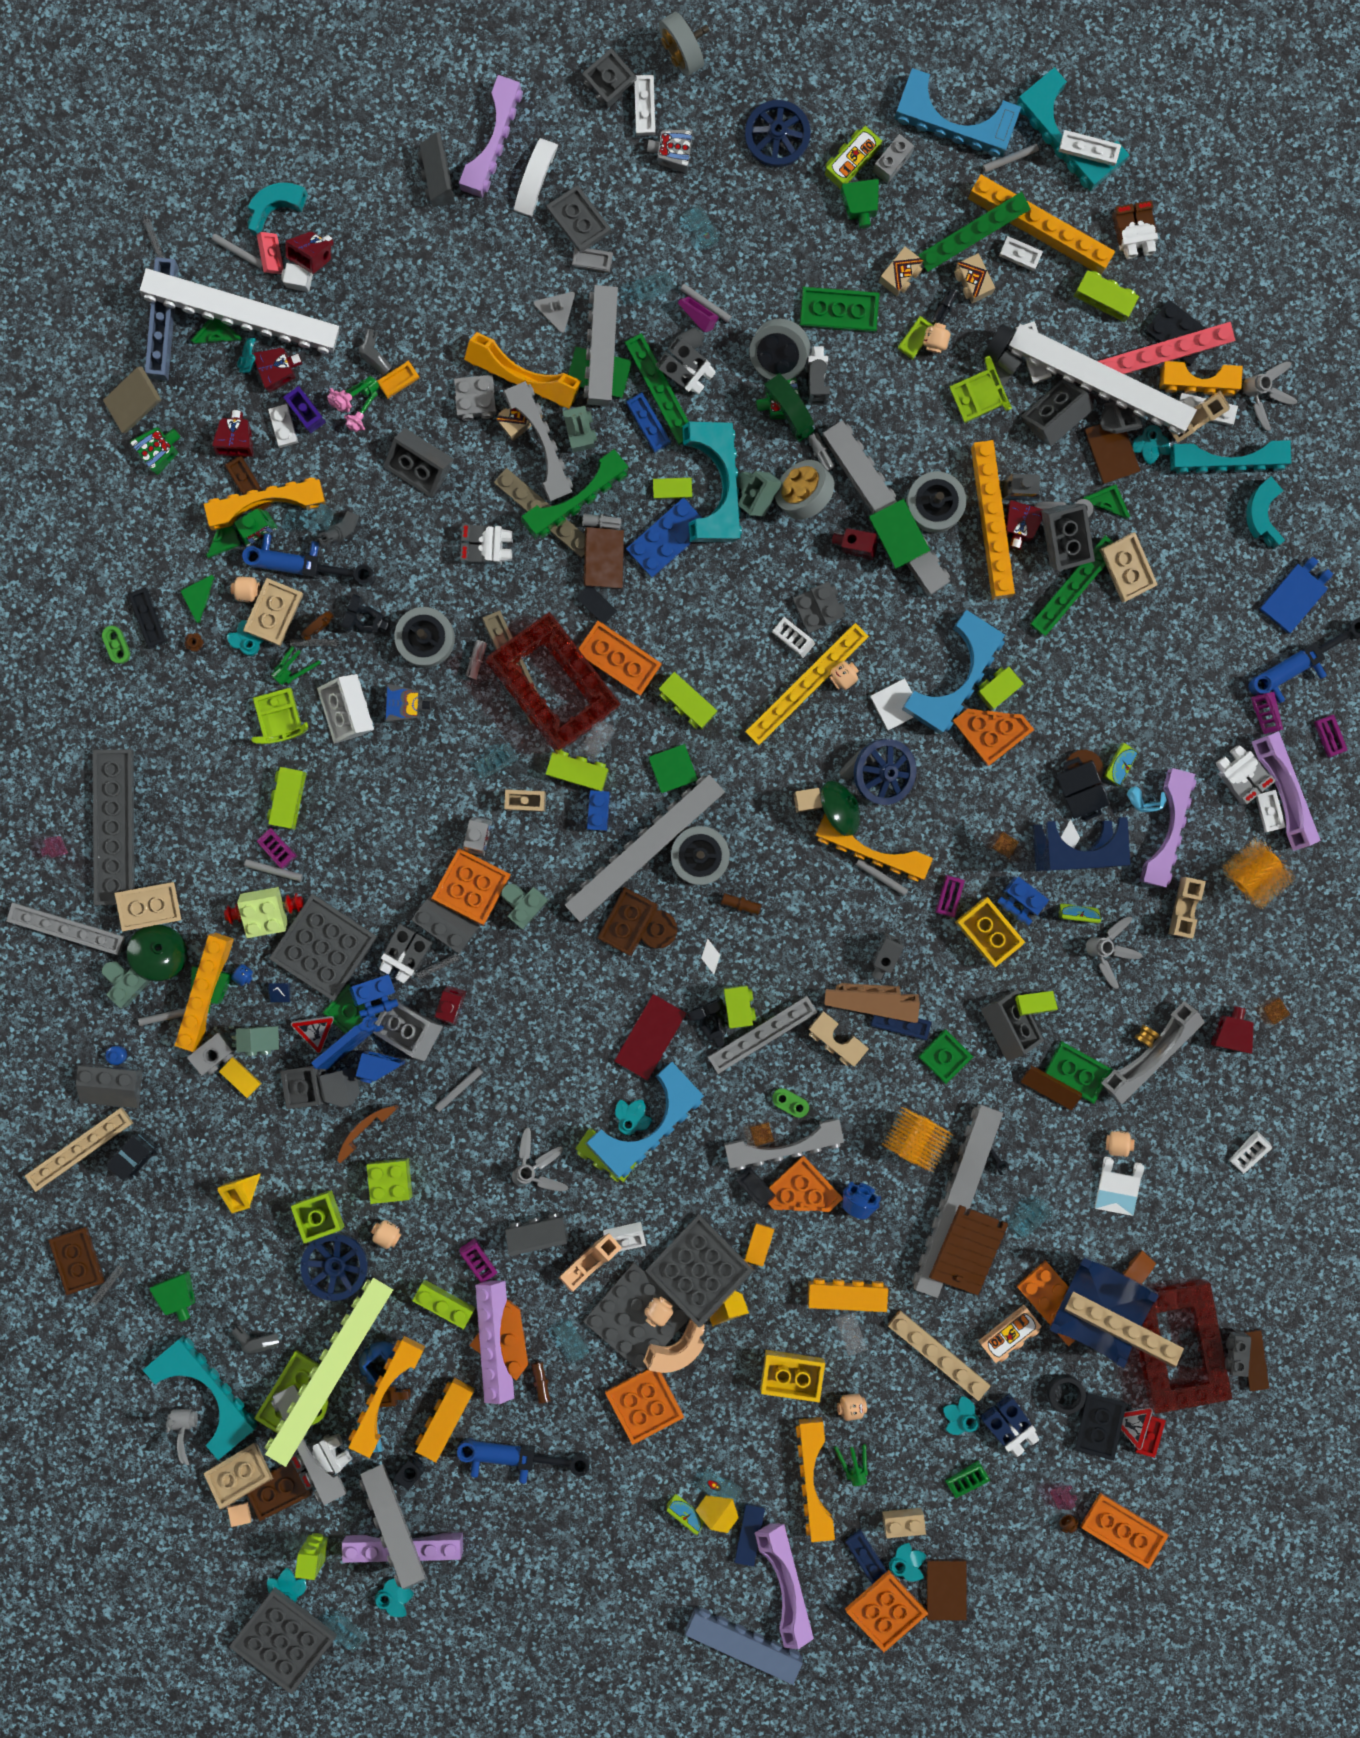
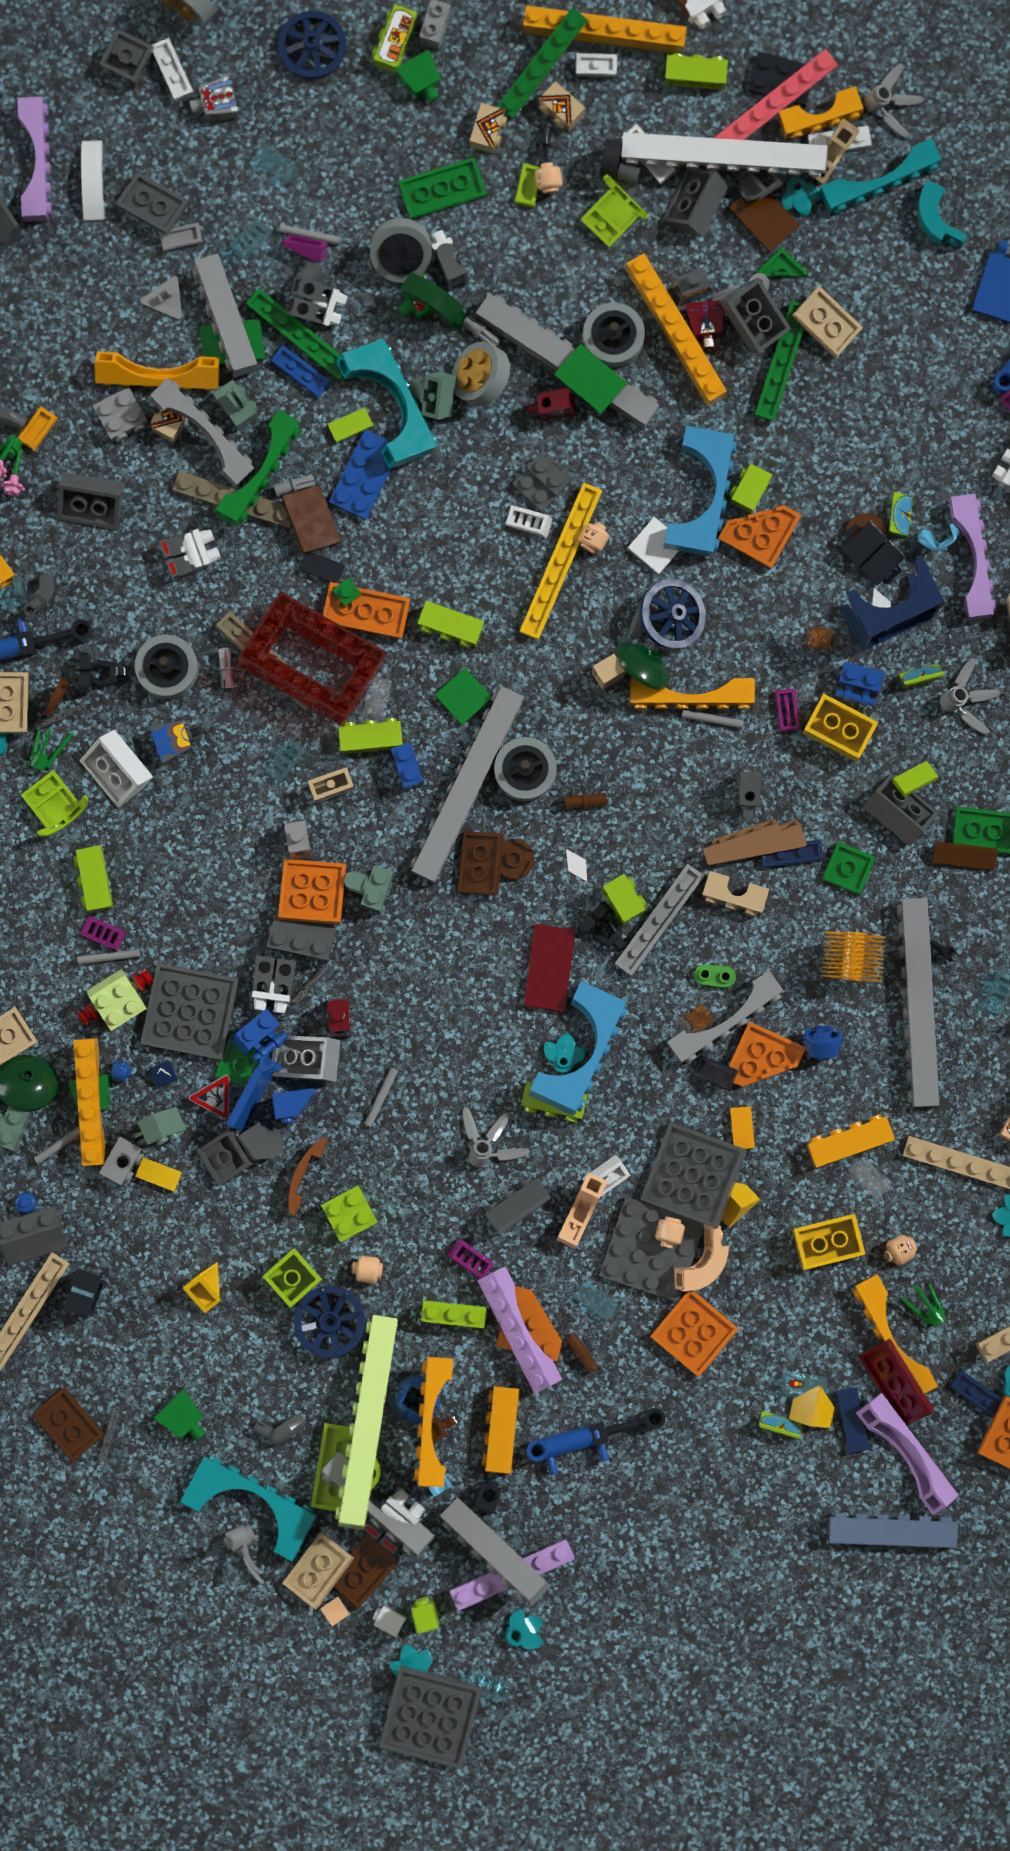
camera: 20 degrees left, 5 degrees down
reddish brown door [929,1205,1008,1295] -> none
none -> green plate [333,578,362,607]
none -> white brick [372,1605,406,1637]
none -> dark red tile [858,1338,935,1426]

